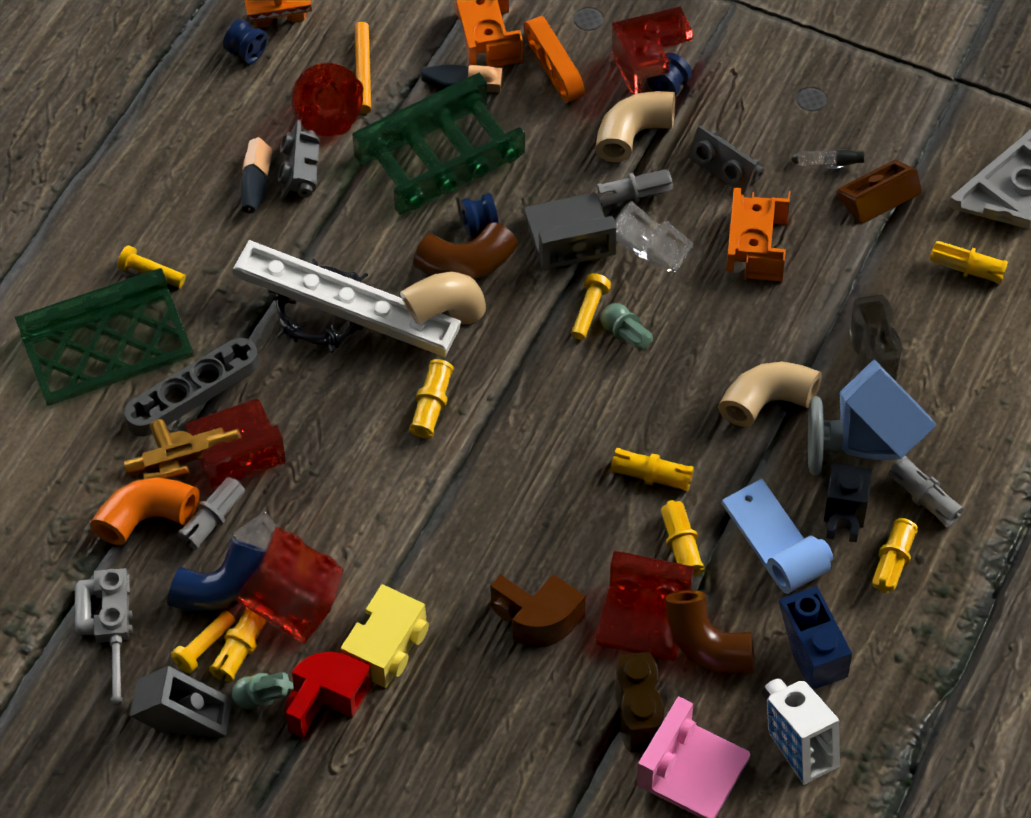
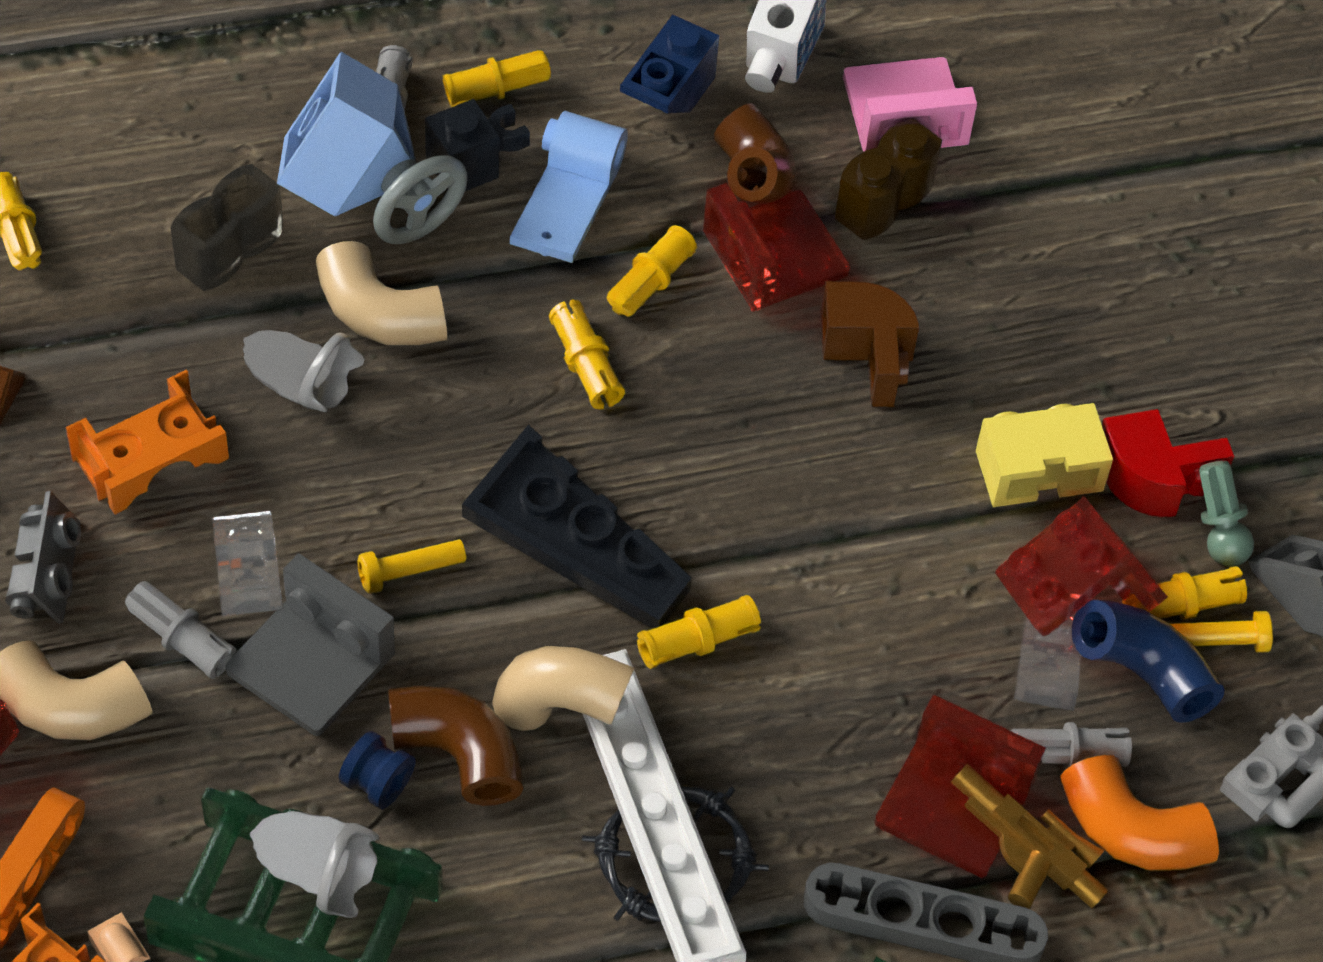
camera: 135 degrees left, 0 degrees up
sand green axle [600,303,653,351] -> none
none -> light grey piece [243,330,365,412]
none -> light grey piece [250,811,379,918]
none -> black wing [462,424,692,629]

